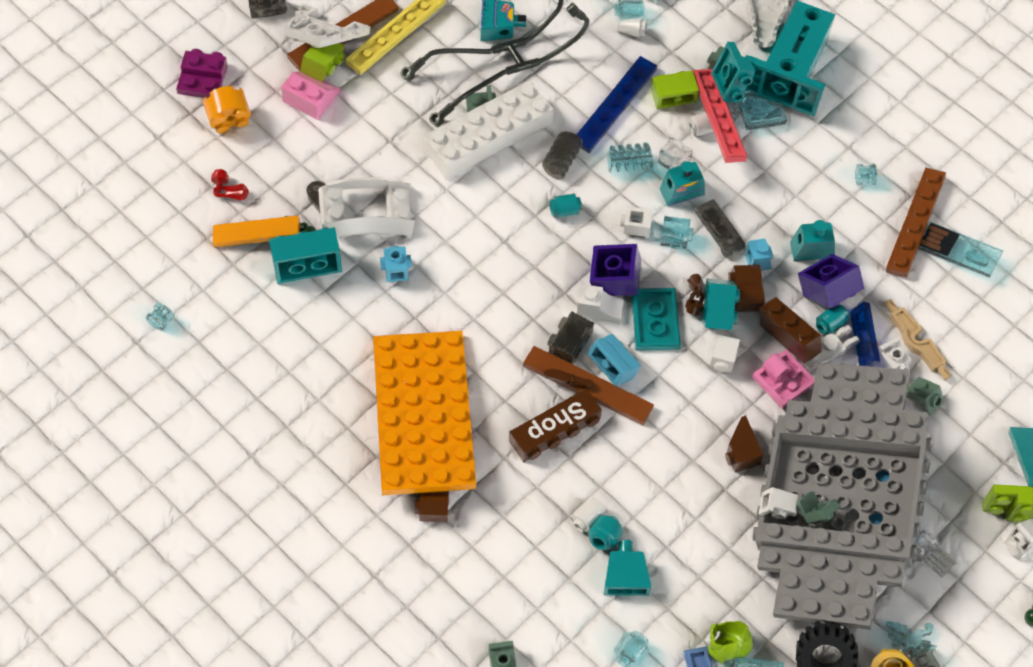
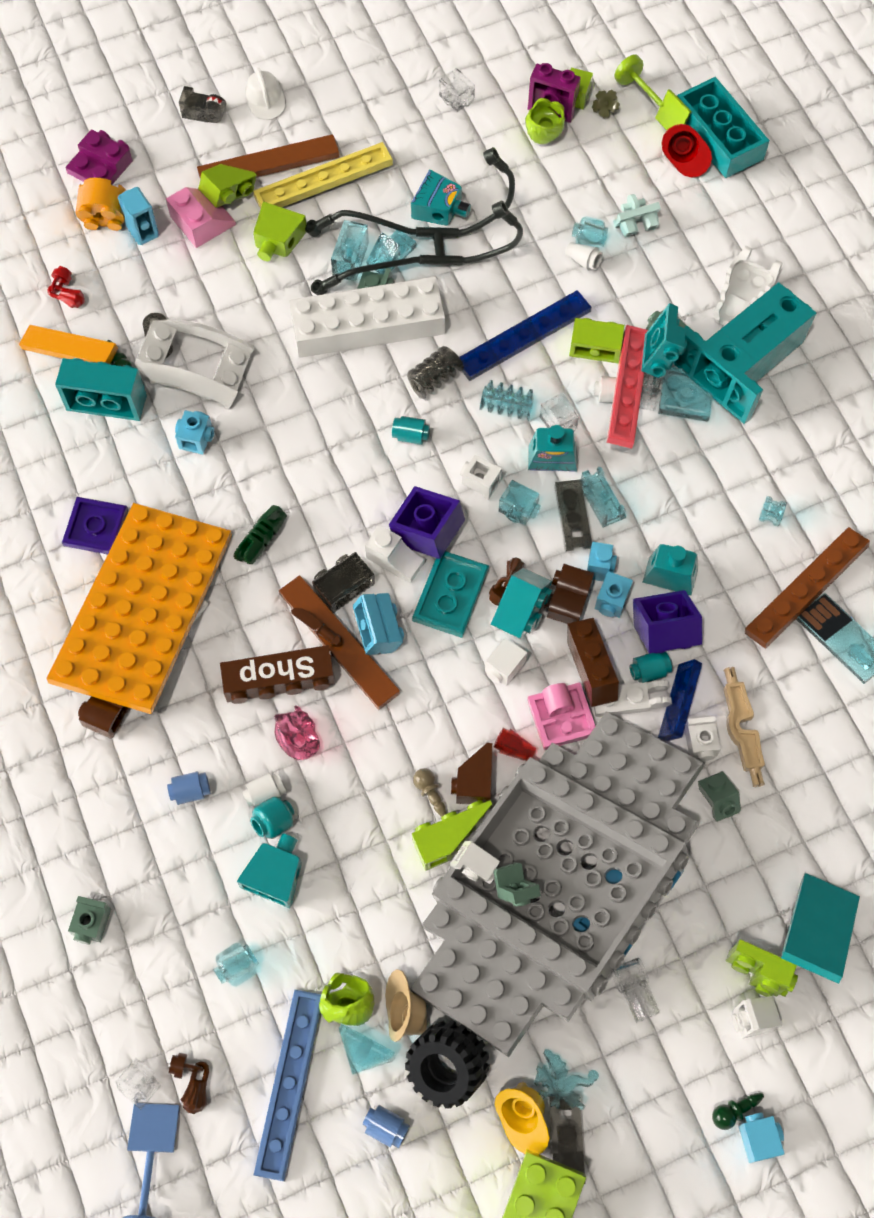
camera: 25 degrees right, 5 degrees up
white wing [285,3,370,48] -> none
none -> dark purple tile [62,497,128,555]
none -> medium azure brick [118,187,160,245]
none -> medium blue brick [167,771,211,805]
none -> dark green hinge [233,505,287,564]
none -> lime torso [253,202,307,261]
none -> clear pink hat [274,706,320,760]
none -> clear light blue brick [331,220,369,281]
none -> clear light blue slope [366,230,416,275]
none -> tan piece [385,969,427,1042]
none -> lime slope [412,800,492,871]
none -> dark tan bar [413,768,447,817]
none -> clear red cone [493,728,536,761]
none -> clear light blue hinge [579,467,626,528]
none -> medium azure brick [594,571,633,618]

